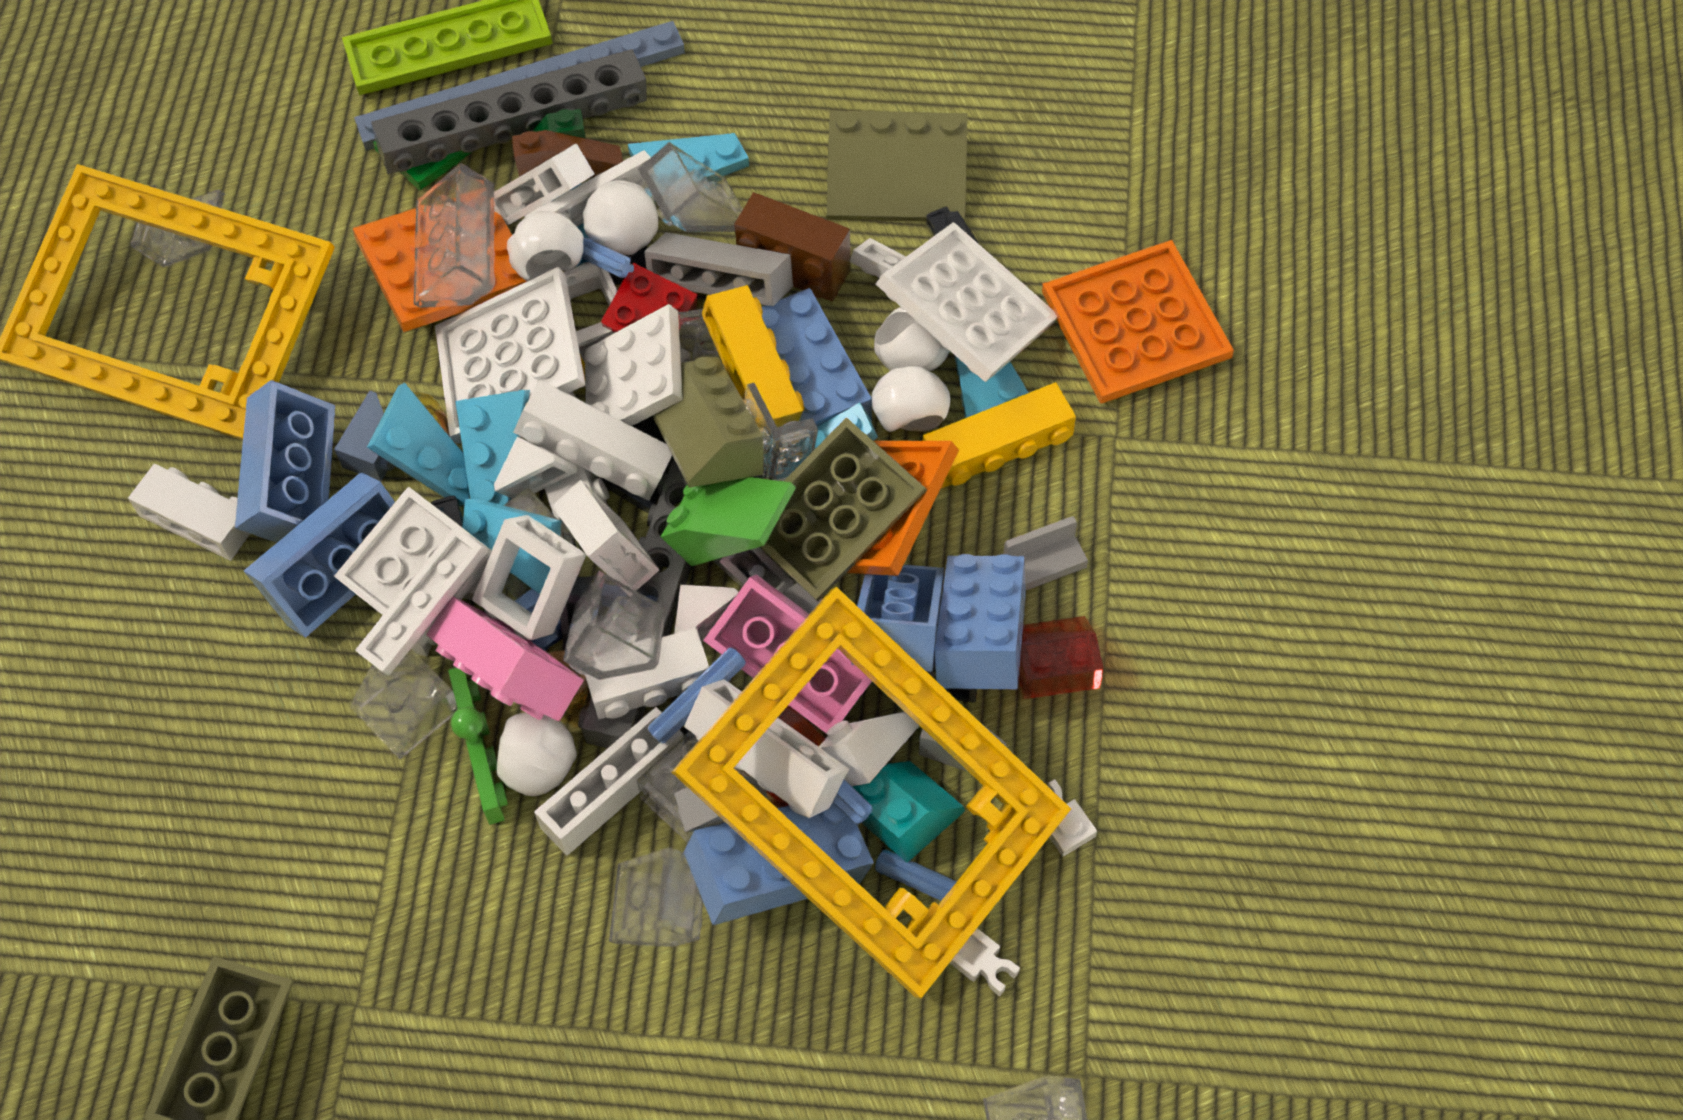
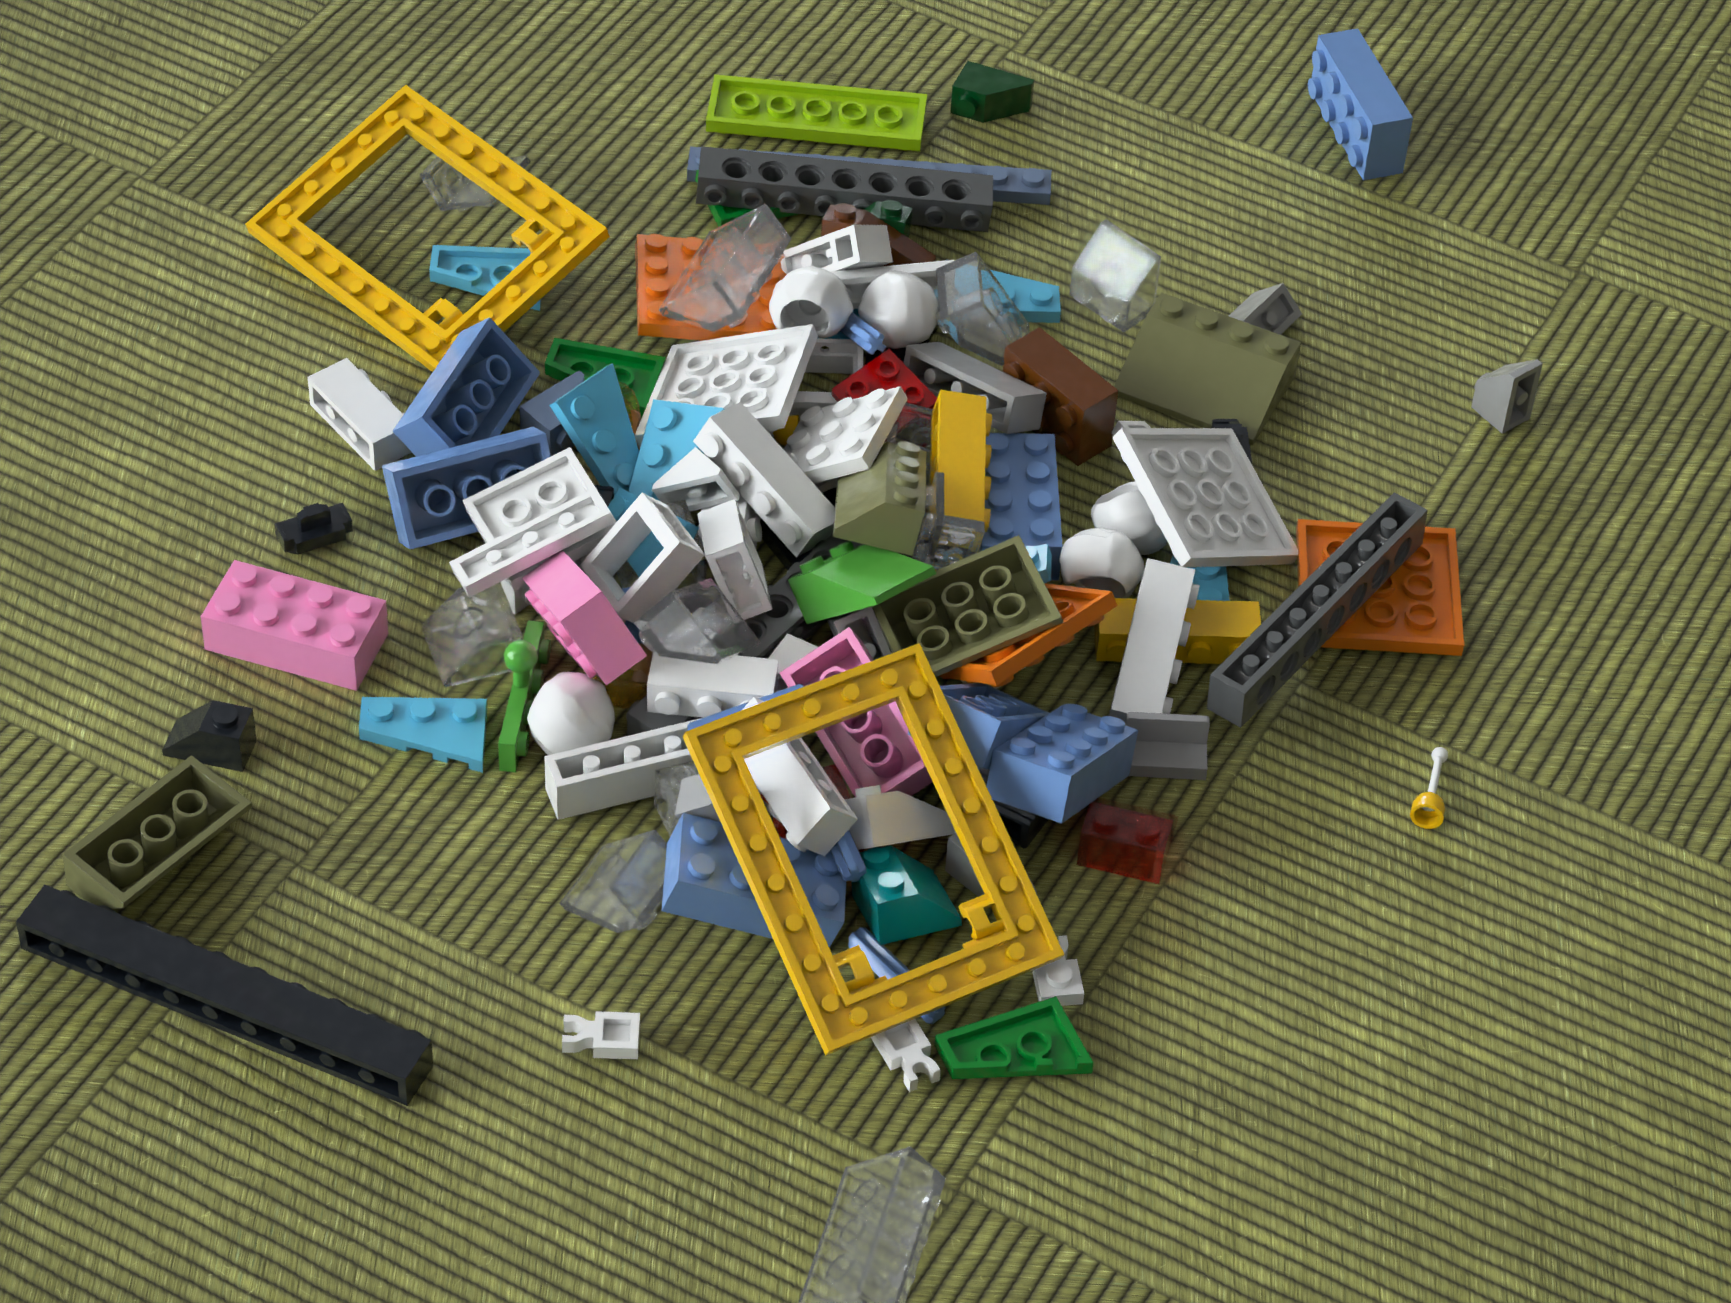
camera: 20 degrees right, 15 degrees down
none -> black slope [162,700,257,772]
none -> bright pink brick [200,560,388,691]
none -> black piece [274,503,353,555]
none -> medium azure wing [359,697,487,773]
none -> medium azure wing [429,245,541,311]
none -> green wing [545,338,666,418]
none -> white plate [562,1011,640,1059]
none -> green wing [934,996,1094,1079]
none -> clear slope [1069,219,1161,333]
none -> white brick [1109,558,1200,722]
none -> dark grey brick [1207,492,1428,728]
none -> light grey panel [1229,283,1302,335]
none -> yellow hinge [1410,747,1448,829]
none -> light grey slope [1471,359,1543,434]

